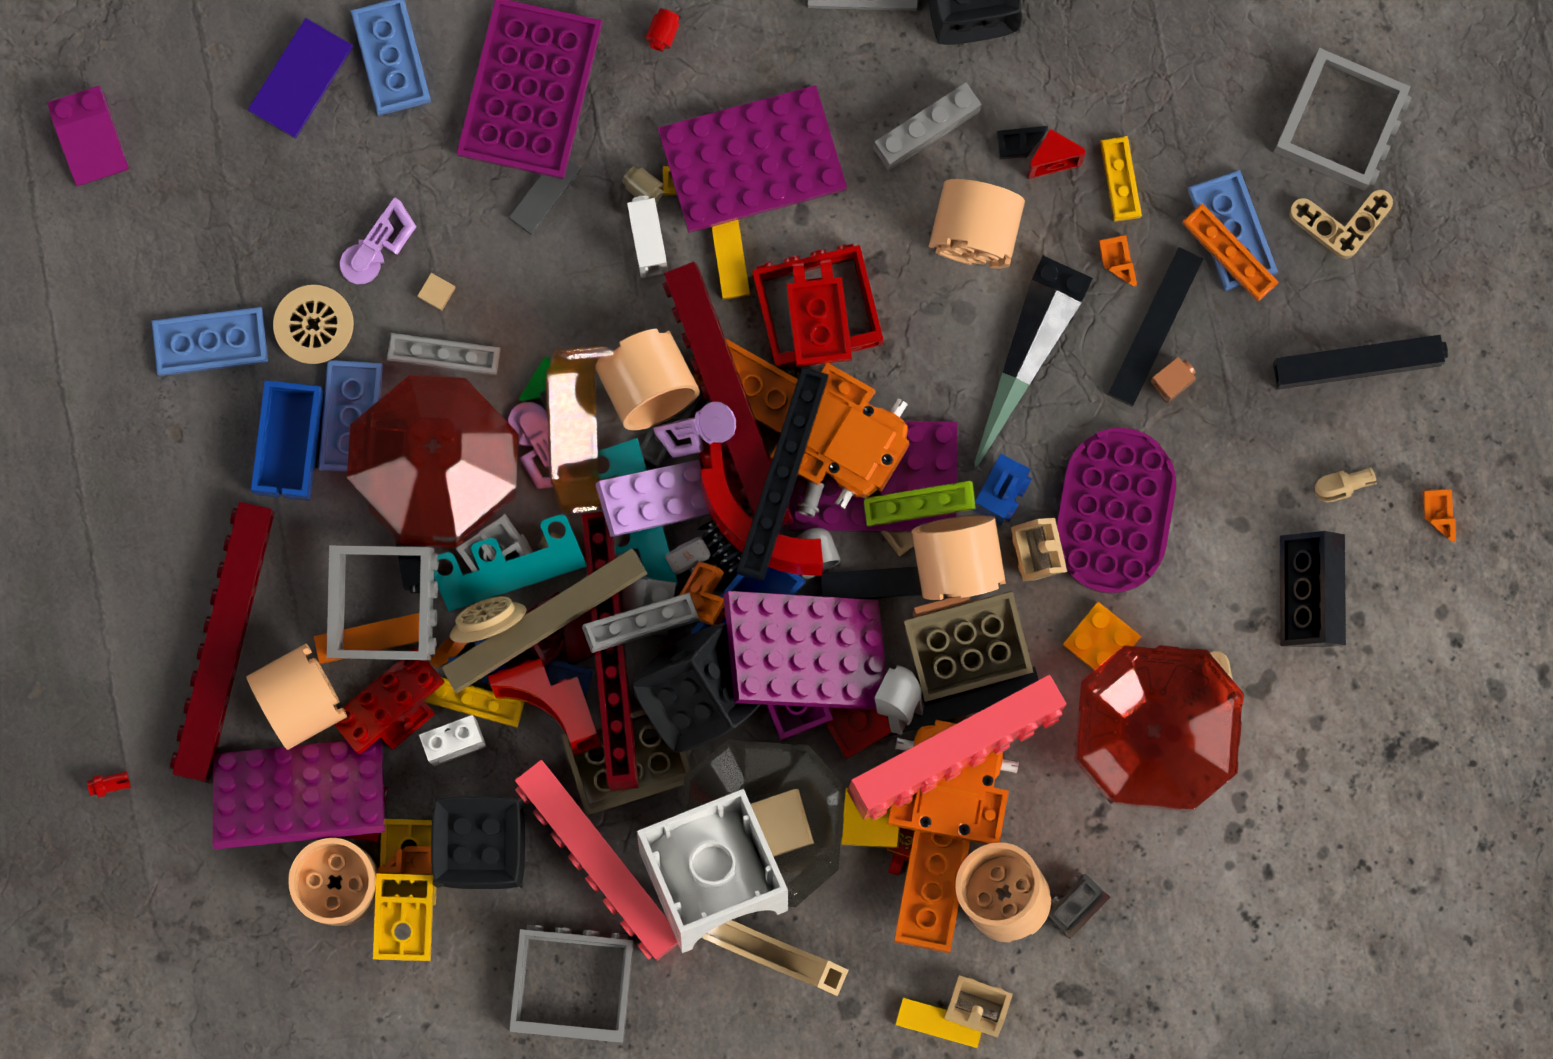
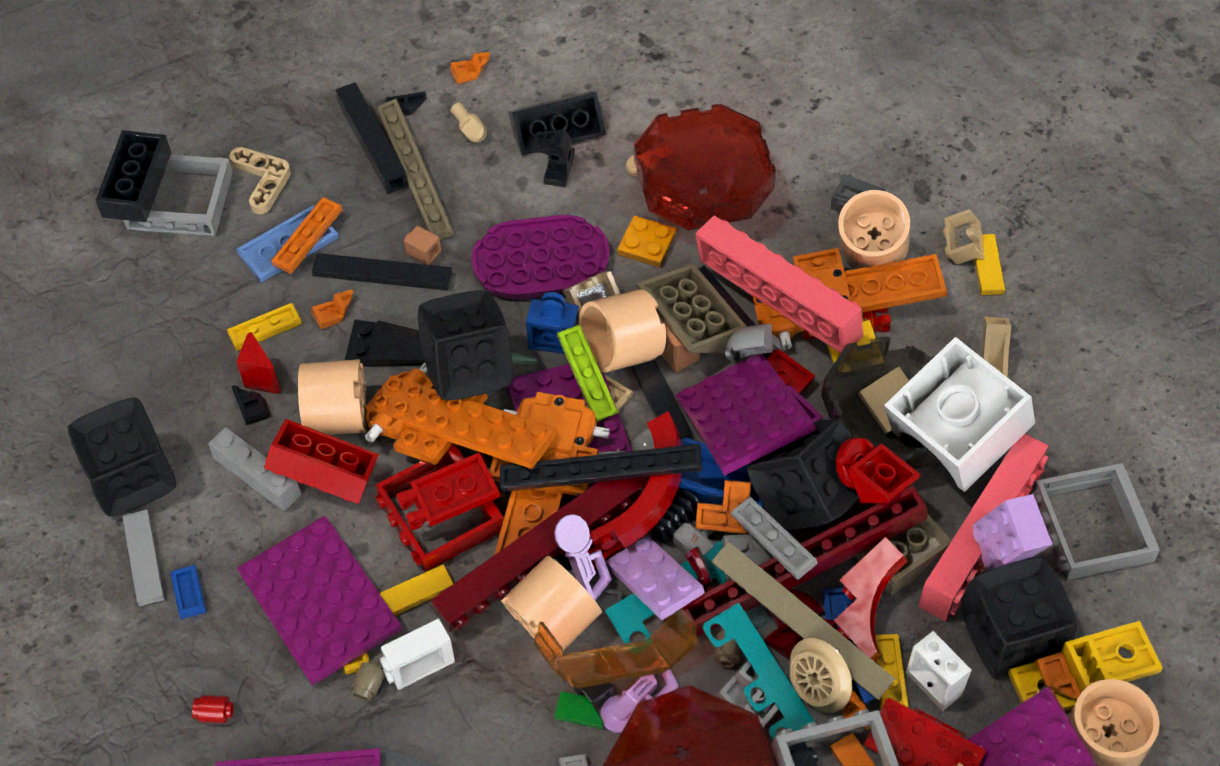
camera: 105 degrees left, 25 degrees down
none -> black brick [95,130,171,222]
none -> blue tile [170,565,206,620]
none -> red brick [264,418,379,504]
none -> orange piece [365,363,557,469]
none -> dark tan tile [376,99,454,240]
none -> black tile [386,91,427,116]
none -> black piece [418,290,513,400]
none -> black tile [530,129,575,188]
none -> dark red brick [684,546,712,592]
none -> red tile [836,438,875,489]
none -> red slope [849,443,921,503]
none -> lavender brick [972,494,1052,570]

